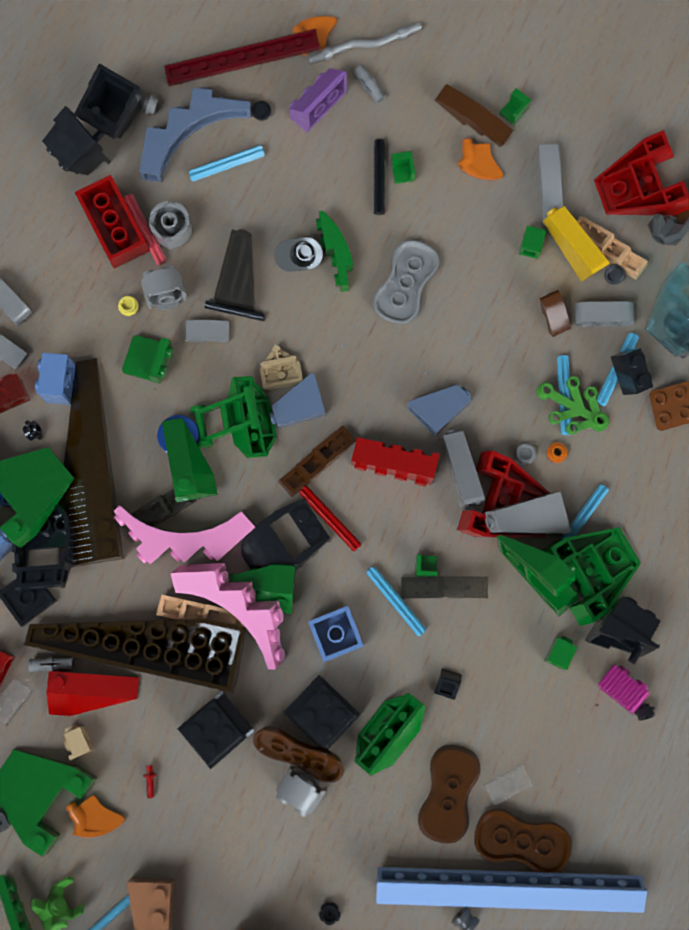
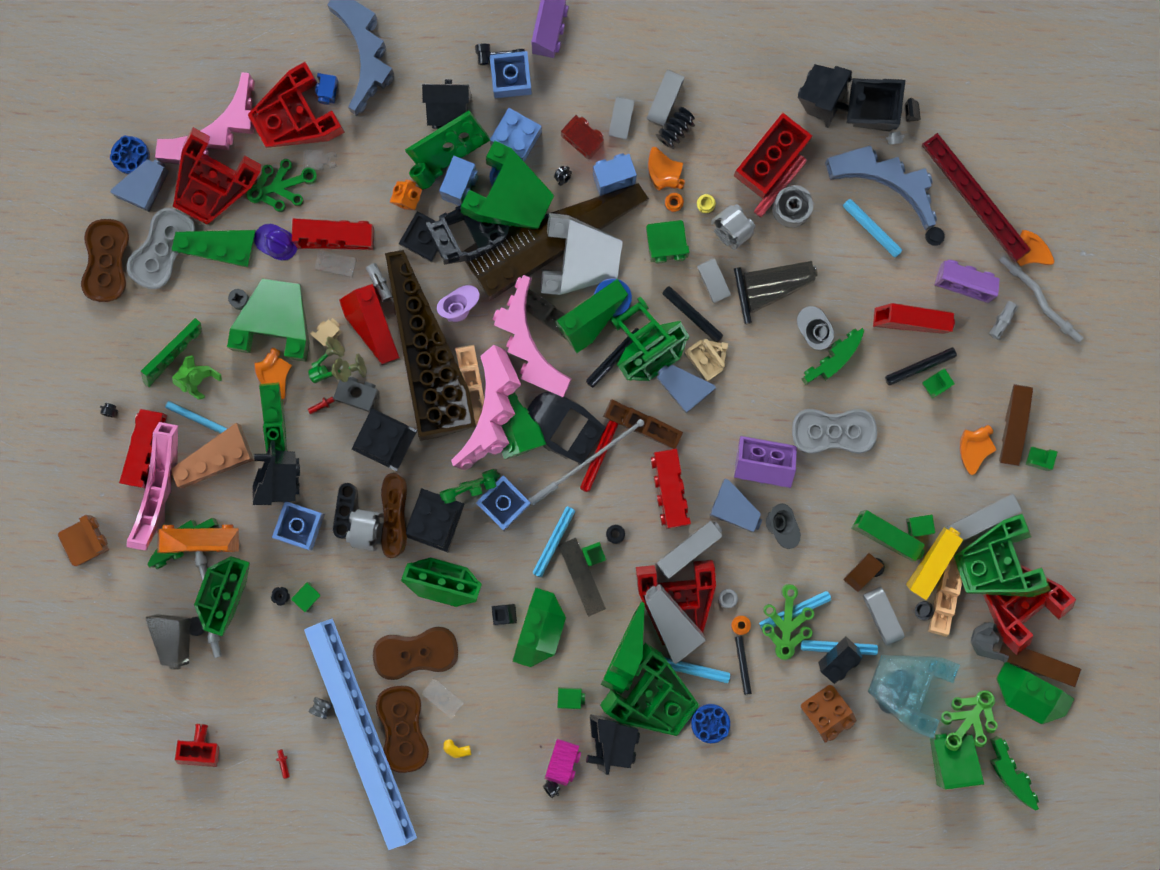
camera: 65 degrees right, 5 degrees up
none -> black piece [252,441,300,505]
none -> green slope [259,382,287,454]
none -> medium blue brick [272,502,325,551]
none -> green panel [291,582,321,612]
none -> olive plant [308,337,367,383]
none -> dark grey brick [333,376,379,412]
none -> black beam [333,483,358,539]
none -> lavender piece [437,285,480,322]
none -> green plant [440,469,500,504]
none -> yellow arm [443,739,471,758]
none -> green wedge [512,588,566,667]
none -> light grey piece [528,419,644,506]
none -> light grey wedge [540,213,623,295]
none -> black axle [586,328,639,388]
none -> black plate [606,524,625,544]
none -> orange arm [648,147,685,191]
none -> black piece [656,107,695,149]
none -> black axle [662,286,723,342]
none -> orange plate [665,193,684,212]
none -> blue tile [691,704,730,743]
none -> medium lavender slope [734,436,797,488]
none -> black bar [735,636,752,695]
none -> dark grey piece [766,503,801,549]
none -> green slope [851,510,925,562]
none -> red slope [873,303,955,334]
none -> black slope [905,98,921,122]
none -> green wedge [954,514,1051,597]

